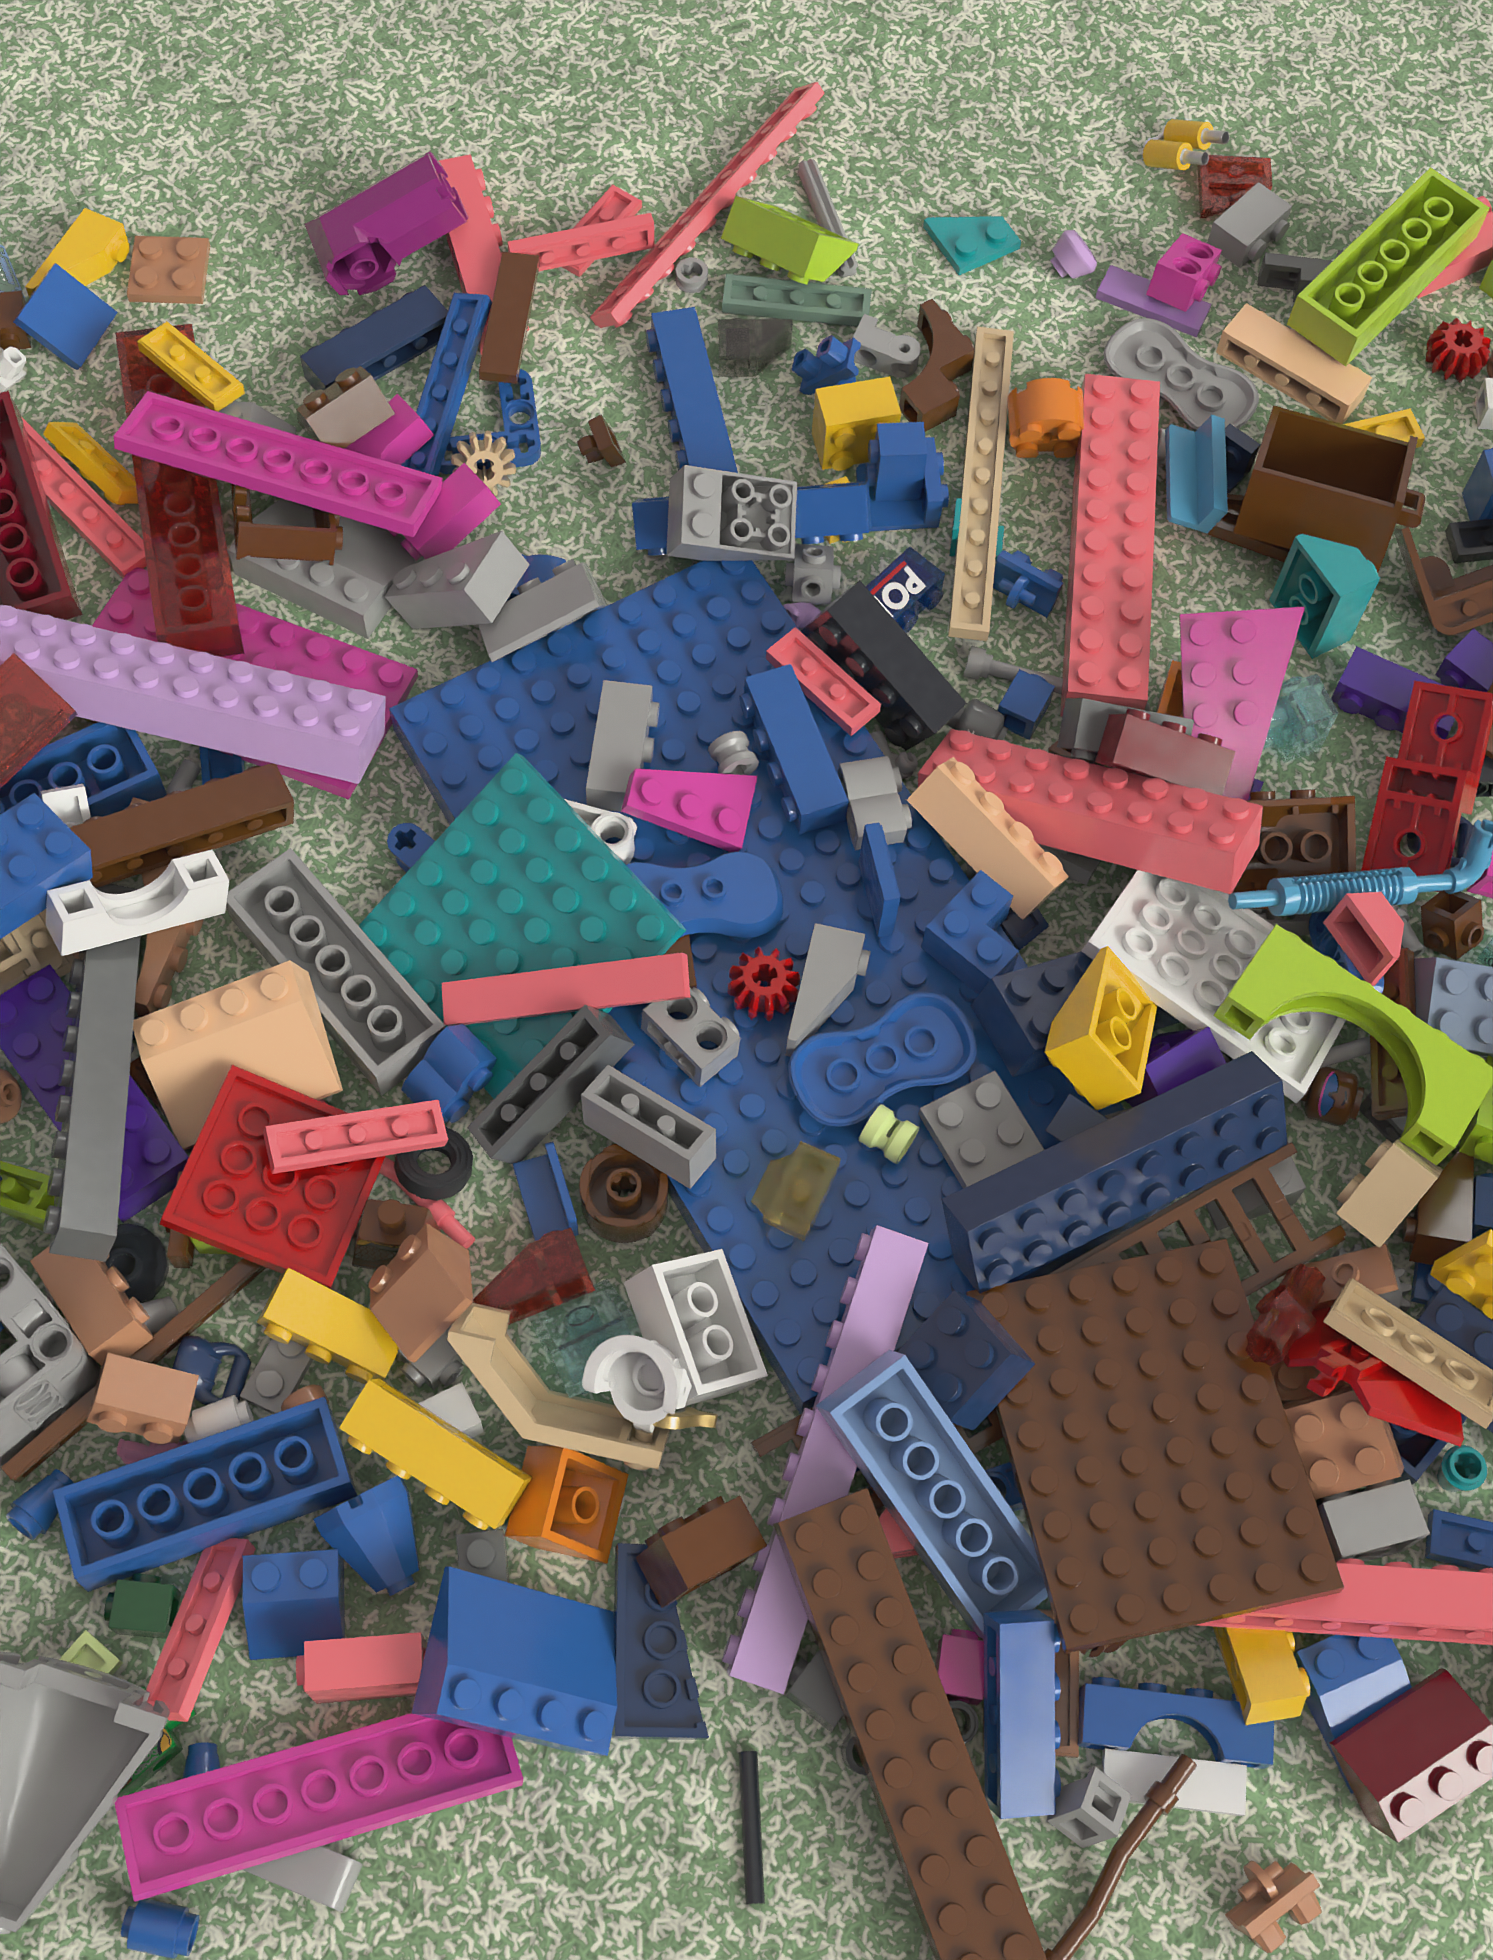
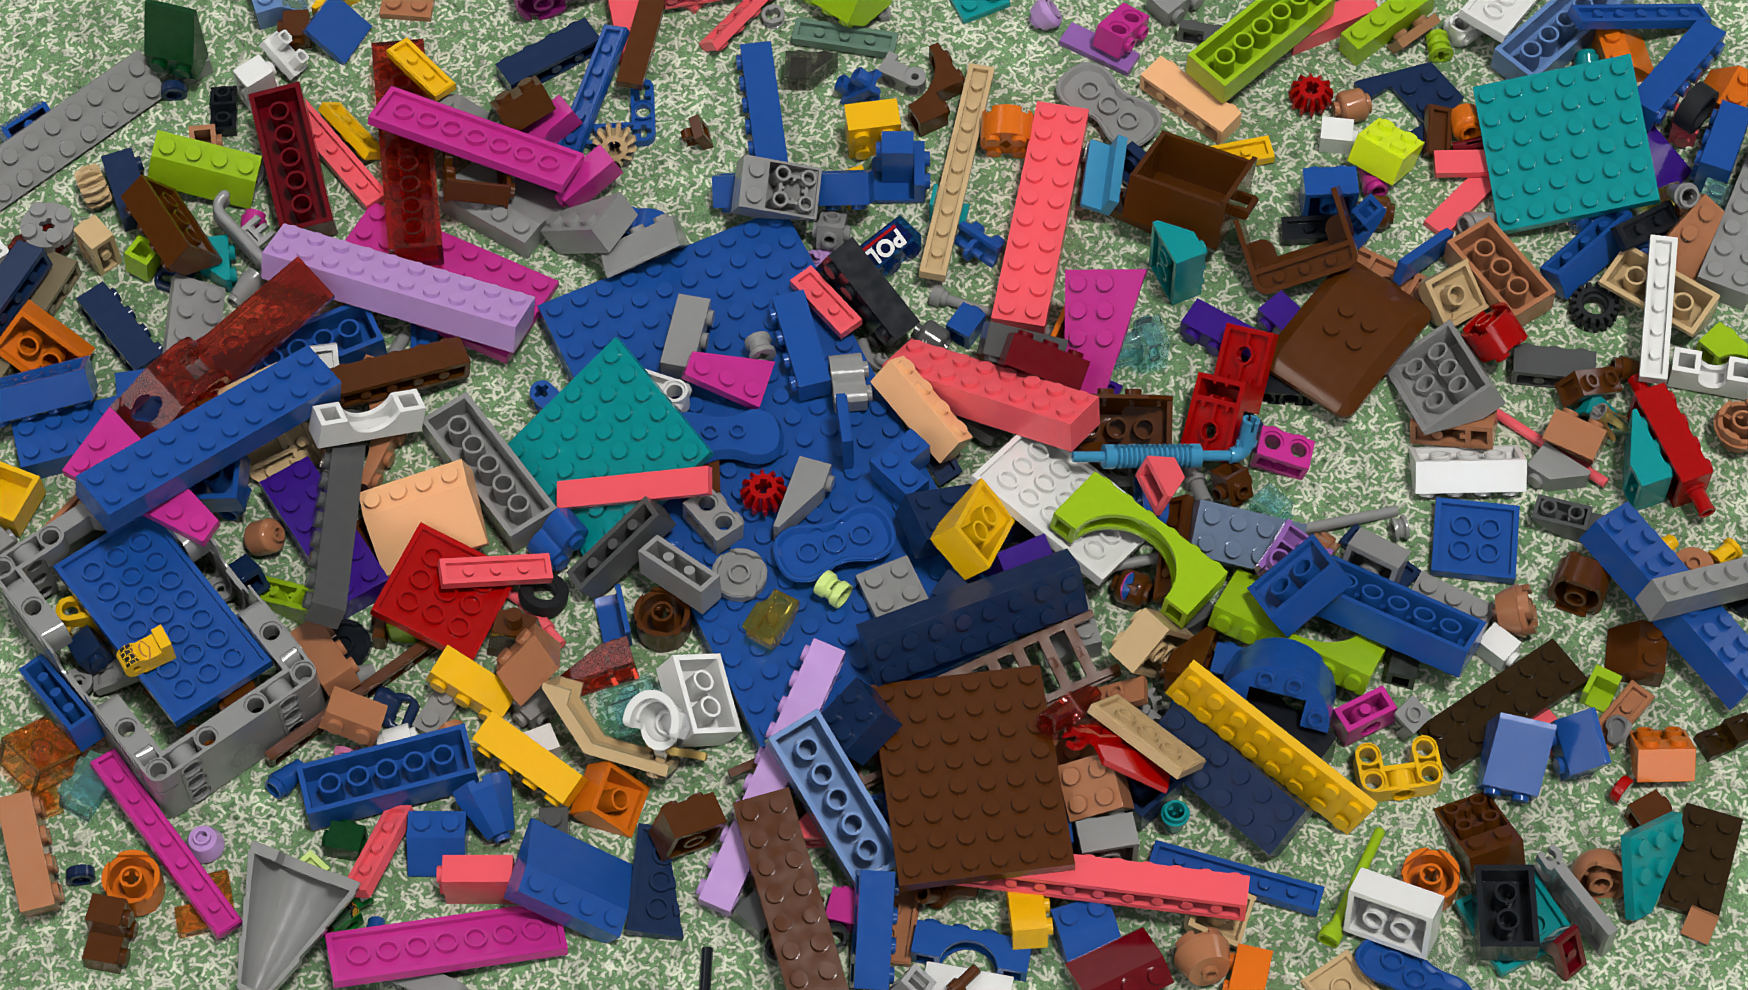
camera: 10 degrees right, 5 degrees down
none -> light grey tile [712,548,768,602]

